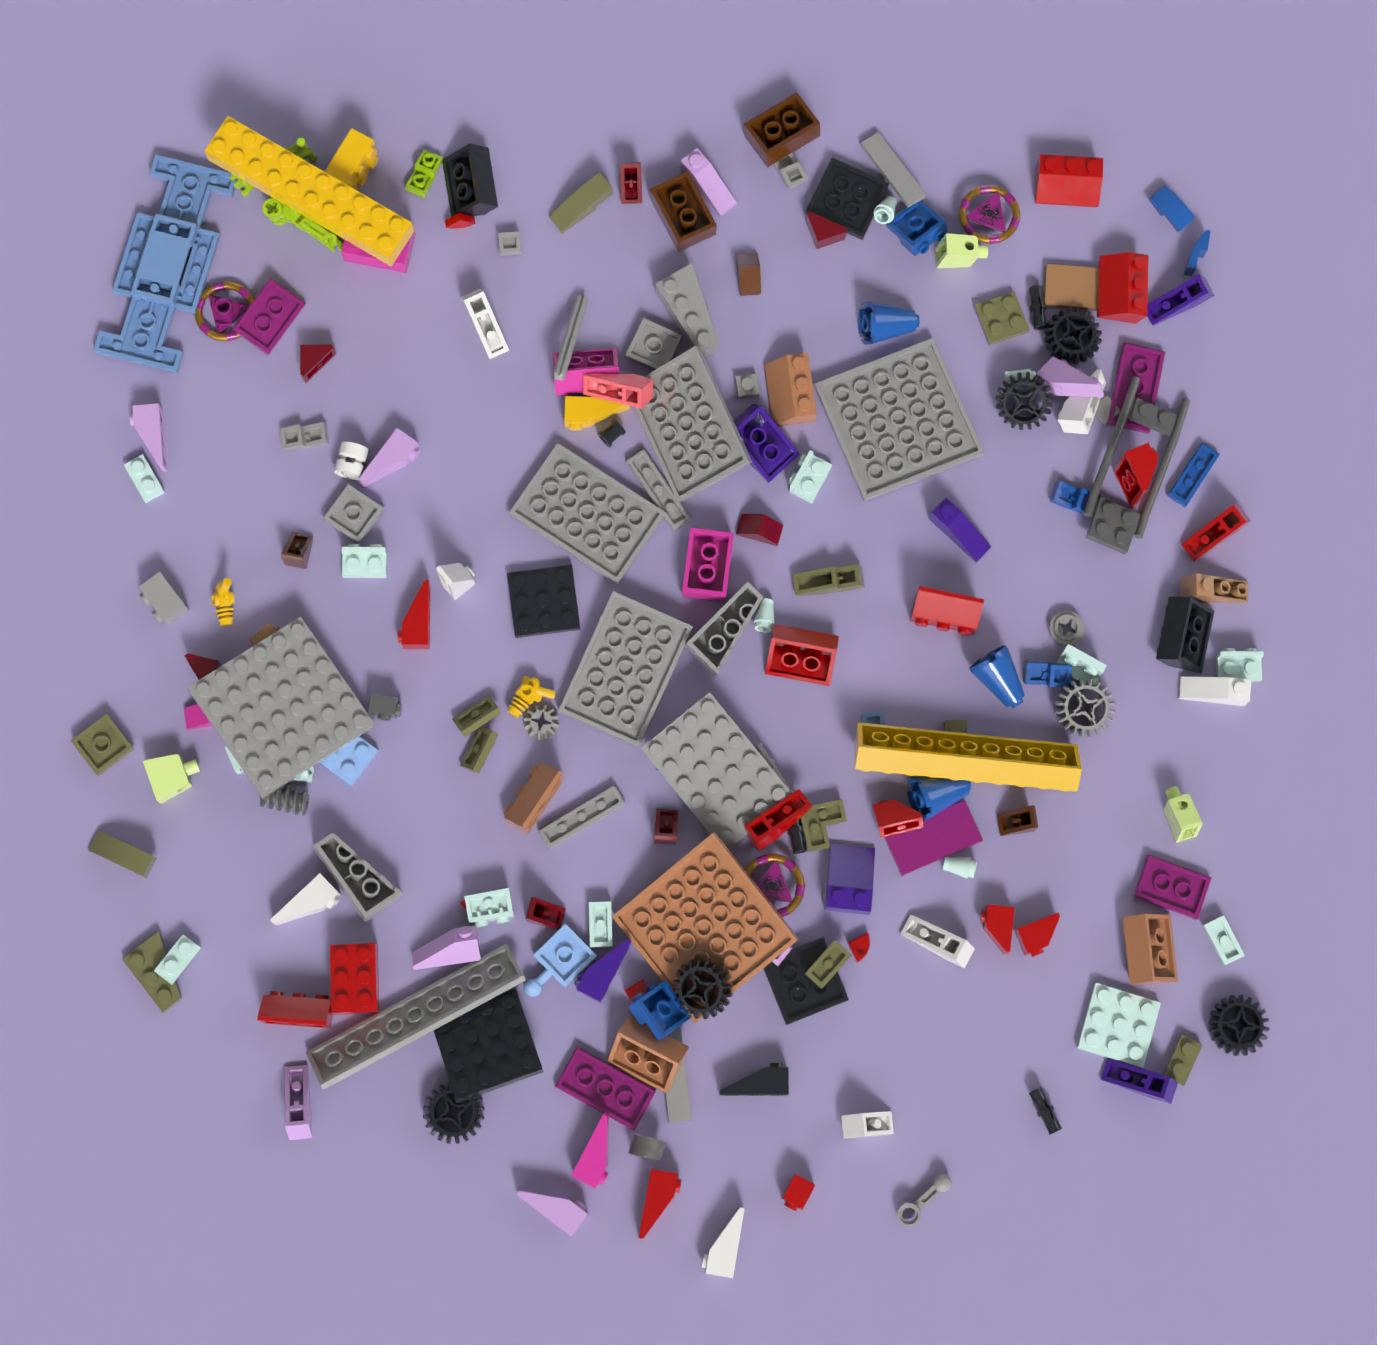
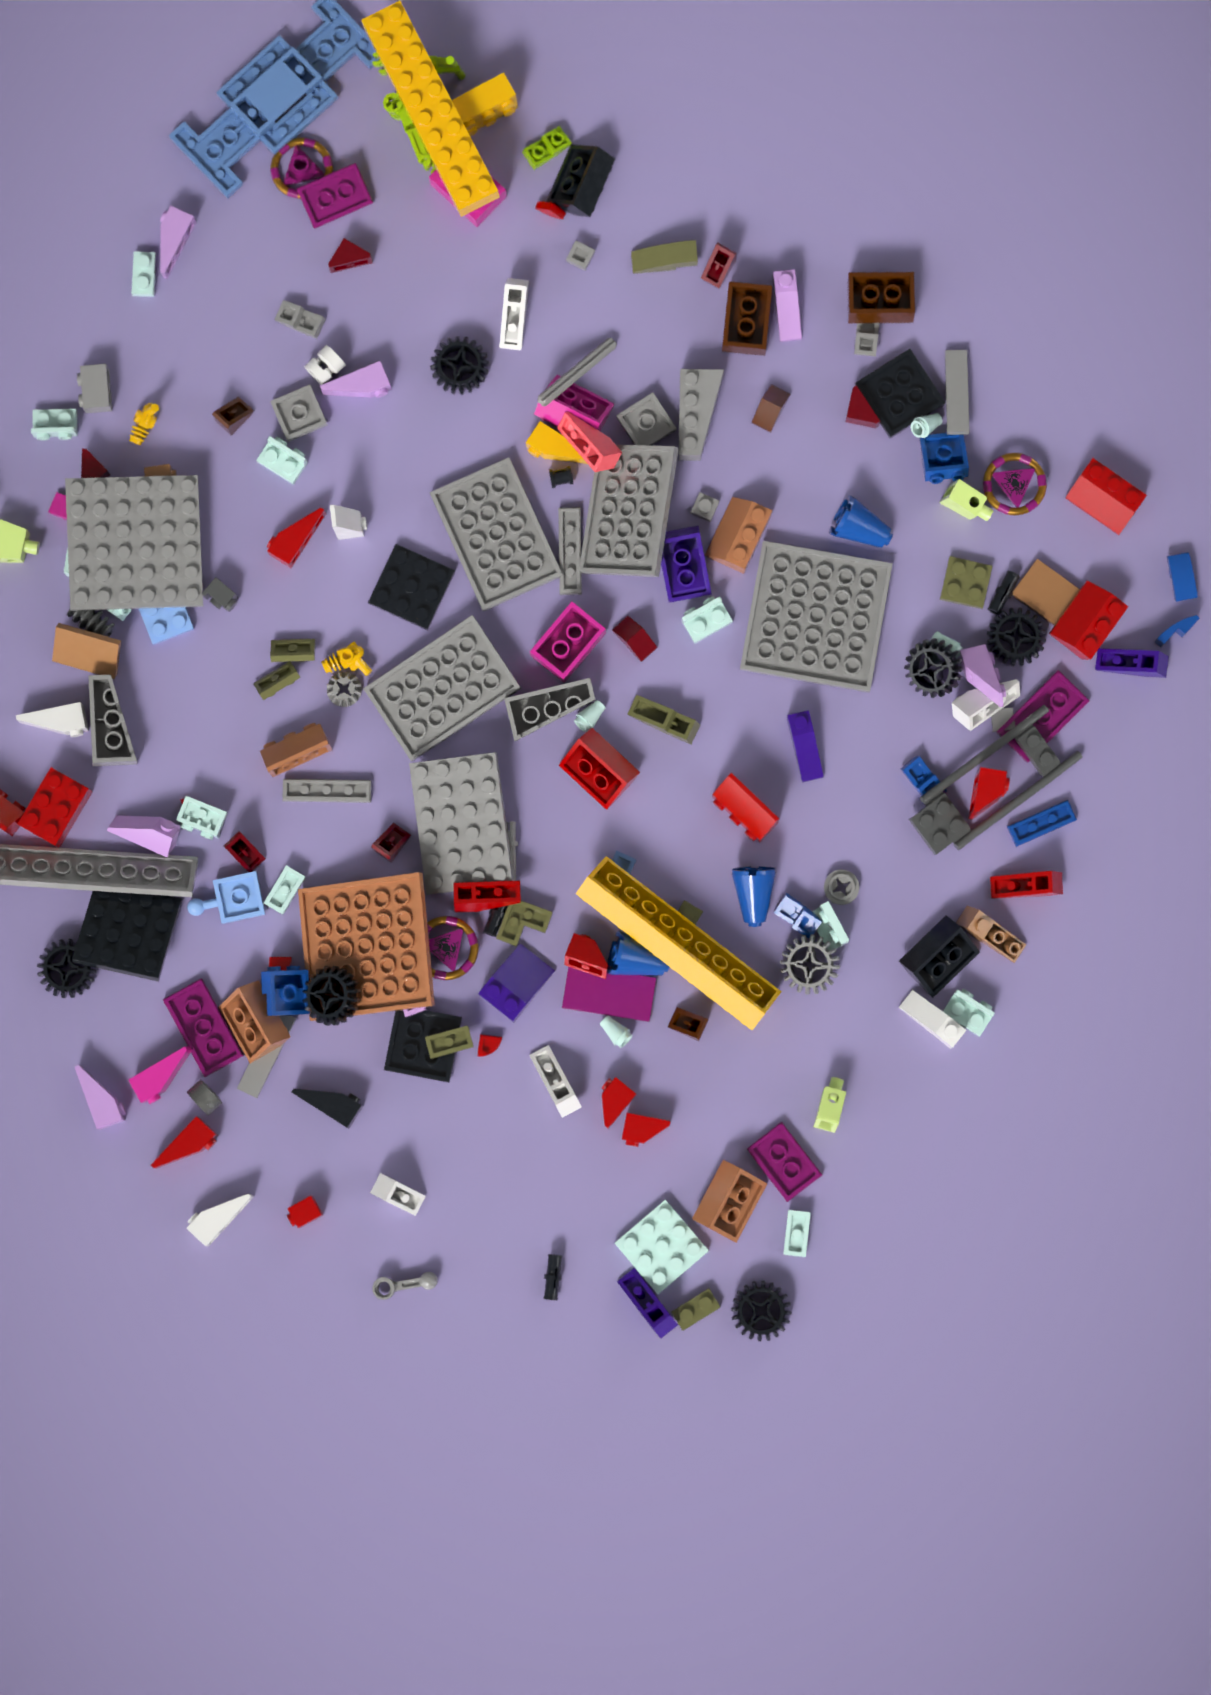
camera: 45 degrees right, 5 degrees up
dark purple slope [575,939,632,1003] -> none
none -> light aqua bracket [31,409,78,440]
none -> medium nougat tile [52,623,121,679]
none -> black gear [430,336,489,395]

